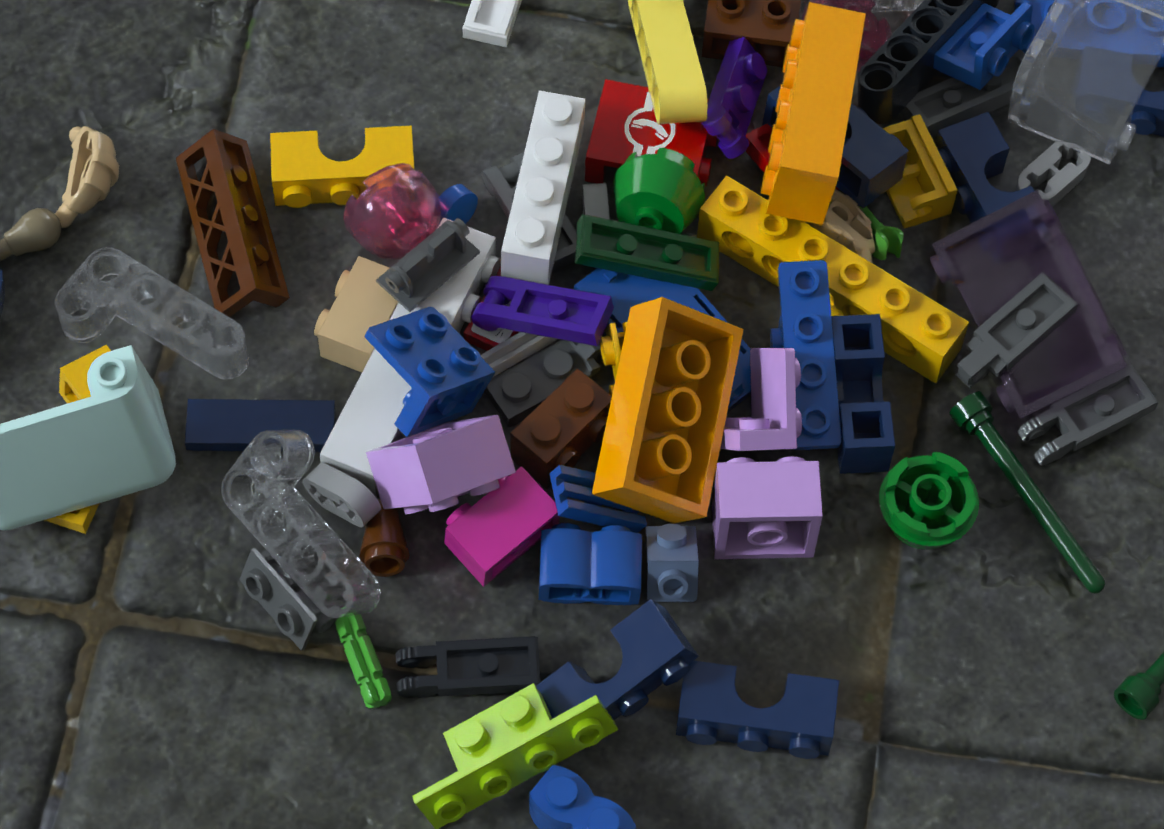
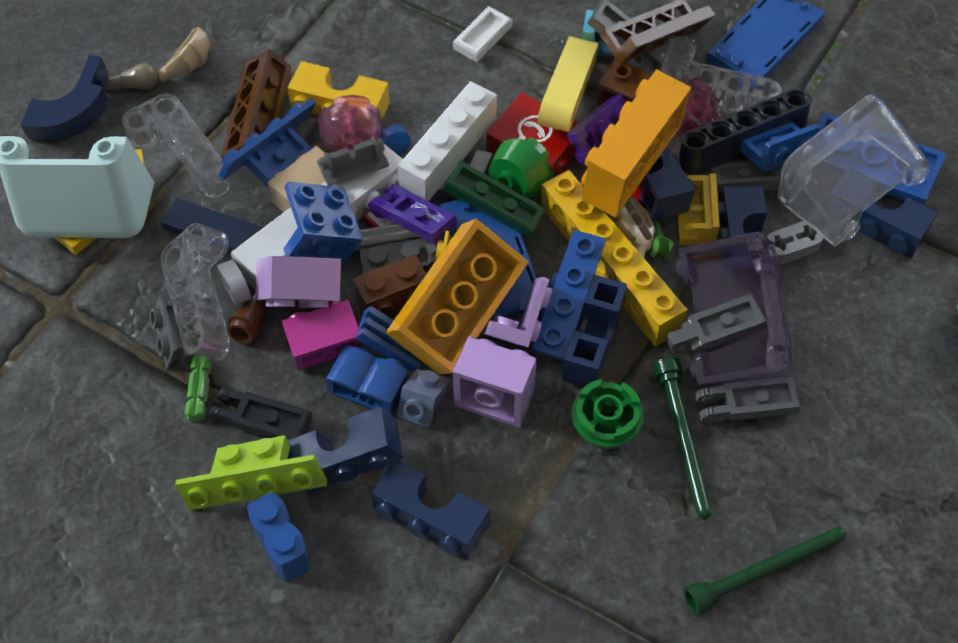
camera: 25 degrees right, 5 degrees down
none -> blue bracket [218,98,316,187]

